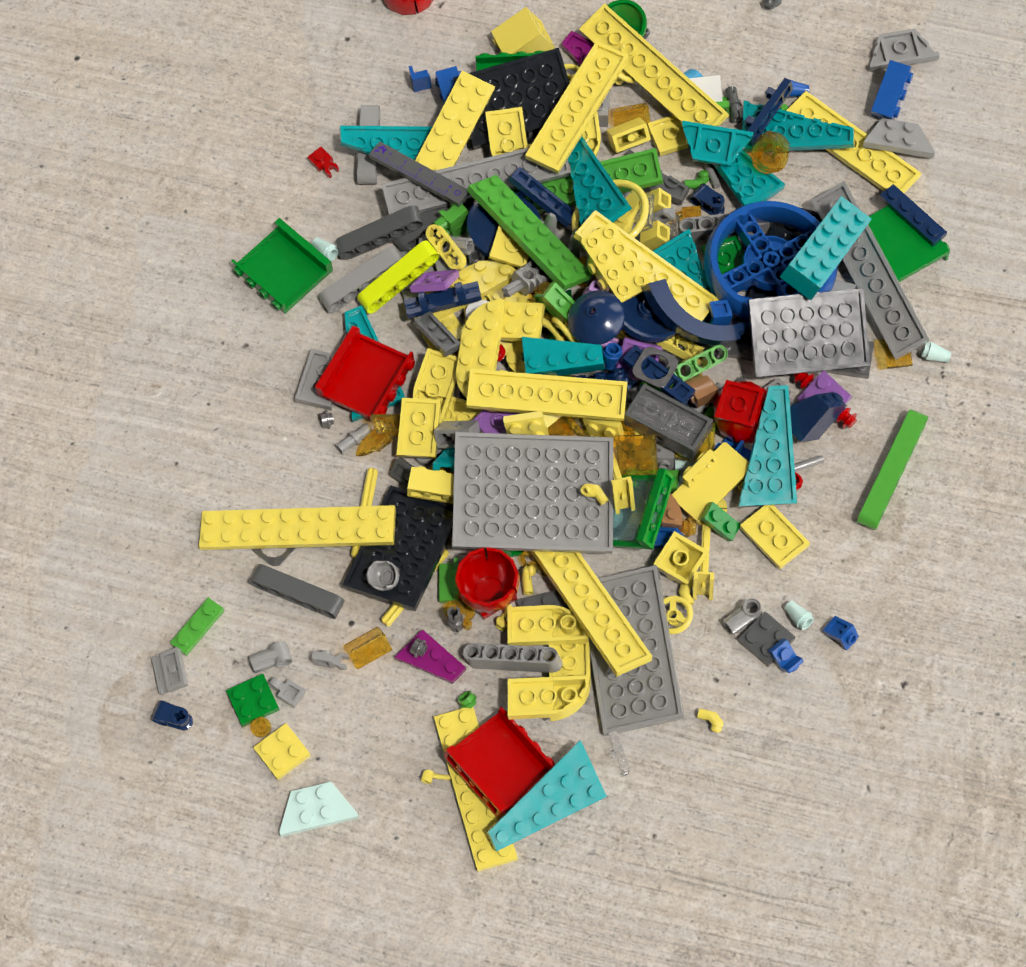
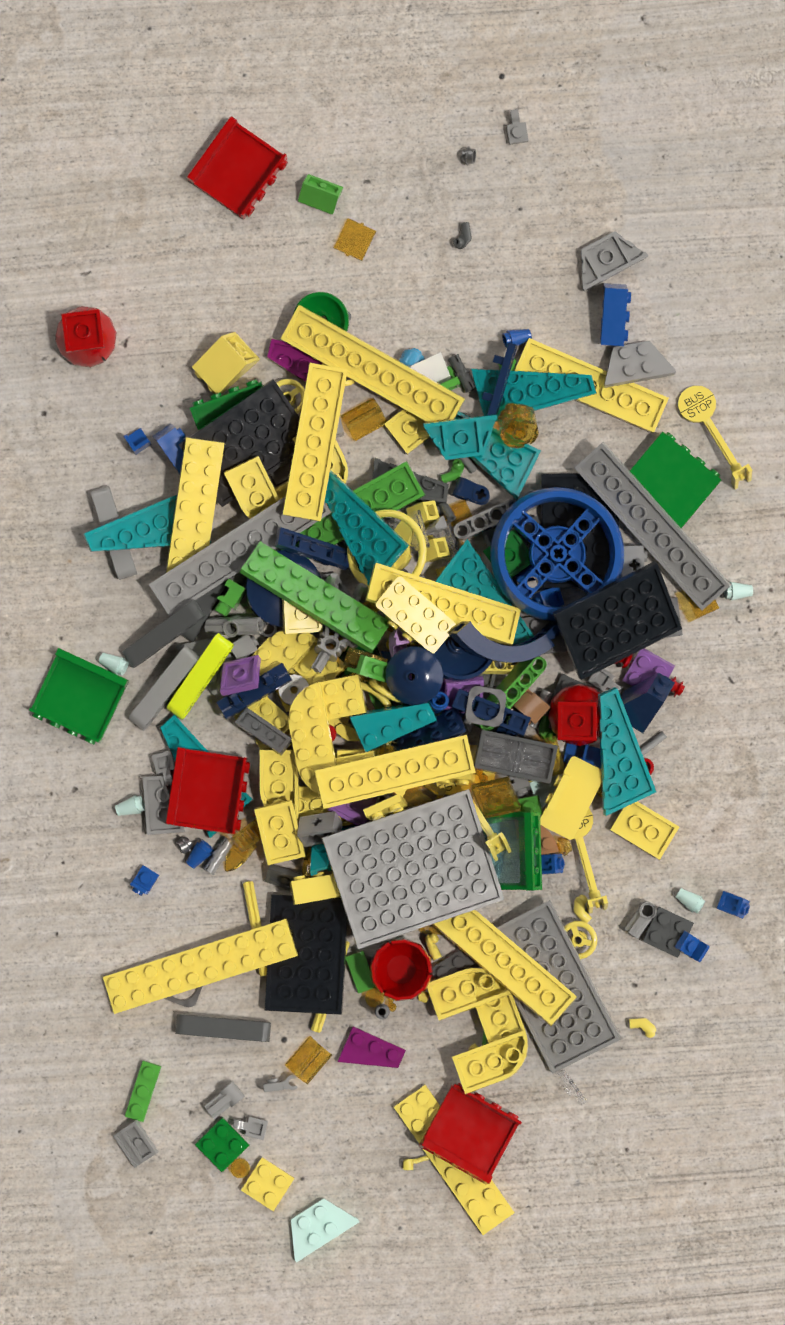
camera: 25 degrees left, 20 degrees up
dark blue piece [151,700,193,731] -> none
red plate [307,147,339,178] -> none
light grey hair [366,561,400,591] -> none
dark grey tile [369,142,470,207] -> none
flat silver plate [410,638,428,658] -> none
light yellow beam [426,224,466,270] -> none
bright green plate [458,691,477,709] -> none
light grey beam [463,643,563,673] -> none
wing [487,740,607,851] -> none
light yellow arm [580,484,609,505] -> none
light yellow brick [606,117,651,153] -> none
light yellow slope [653,531,709,586] -> none
plate [700,502,741,541] -> none
blue panel [708,300,733,326] -> none
brick [780,196,872,300] -> none
bright green beam [857,409,928,530] -> none
dark blue plate [879,184,947,247] -> none
none -> light aqua cone [115,795,145,816]
none -> blue bracket [130,865,160,896]
none -> light grey plate [152,751,175,787]
none -> blue cone [186,840,213,869]
none -> dark grey arm [436,503,456,522]
none -> light yellow piece [678,386,752,490]

